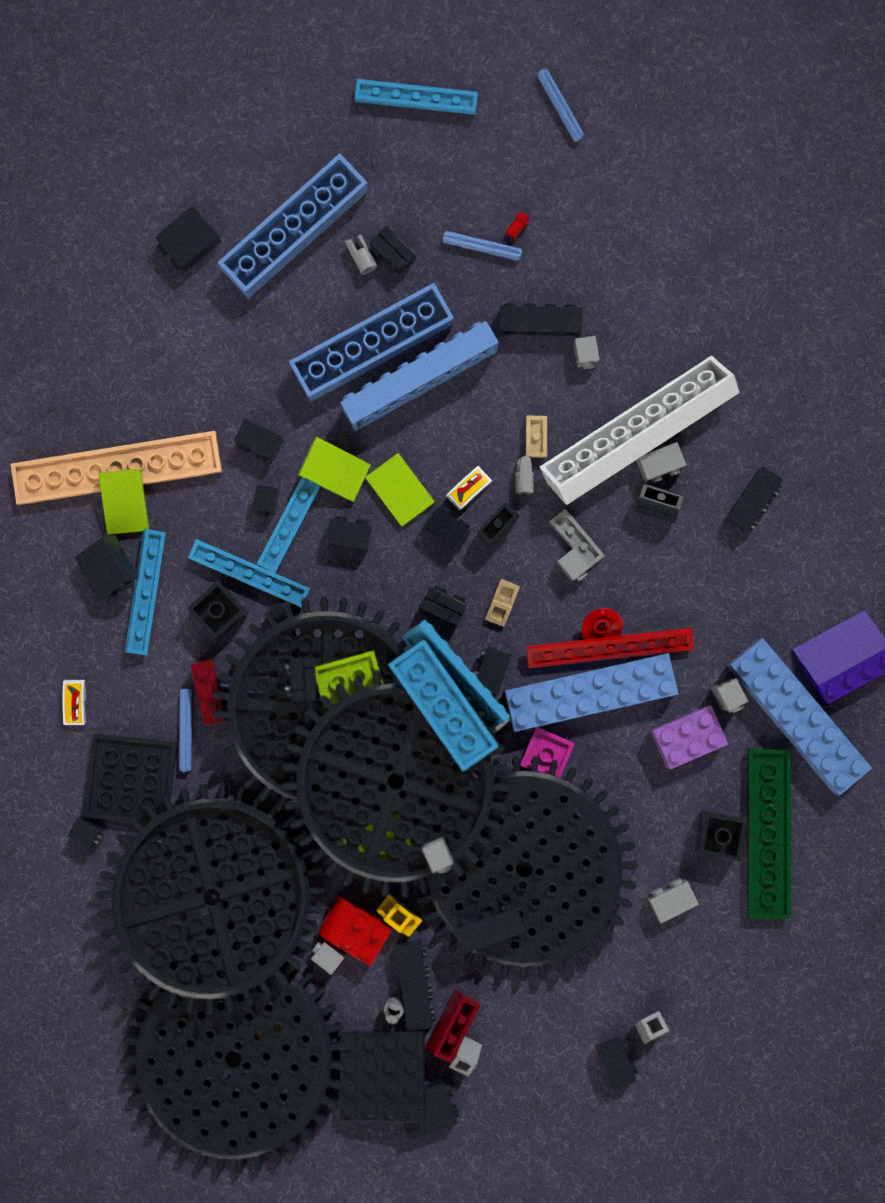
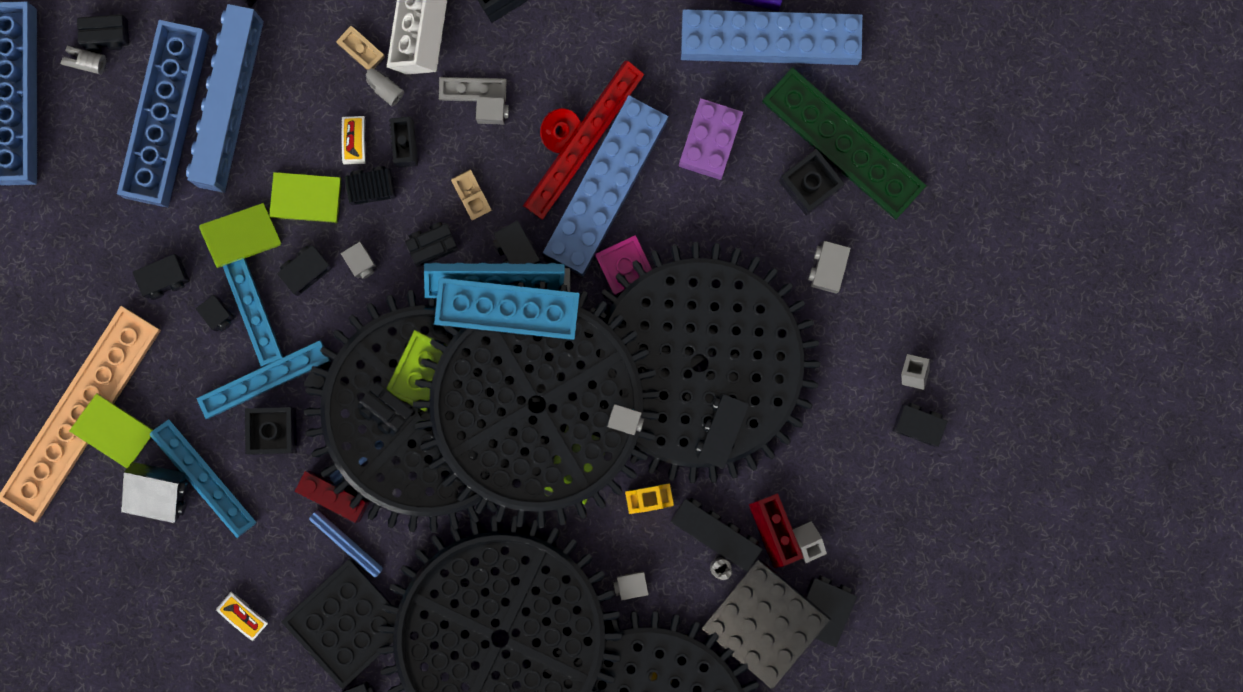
camera: 45 degrees left, 0 degrees up
red brick [319,894,393,966] -> none
light grey brick [710,679,748,713] -> none
none -> light grey brick [340,242,377,279]

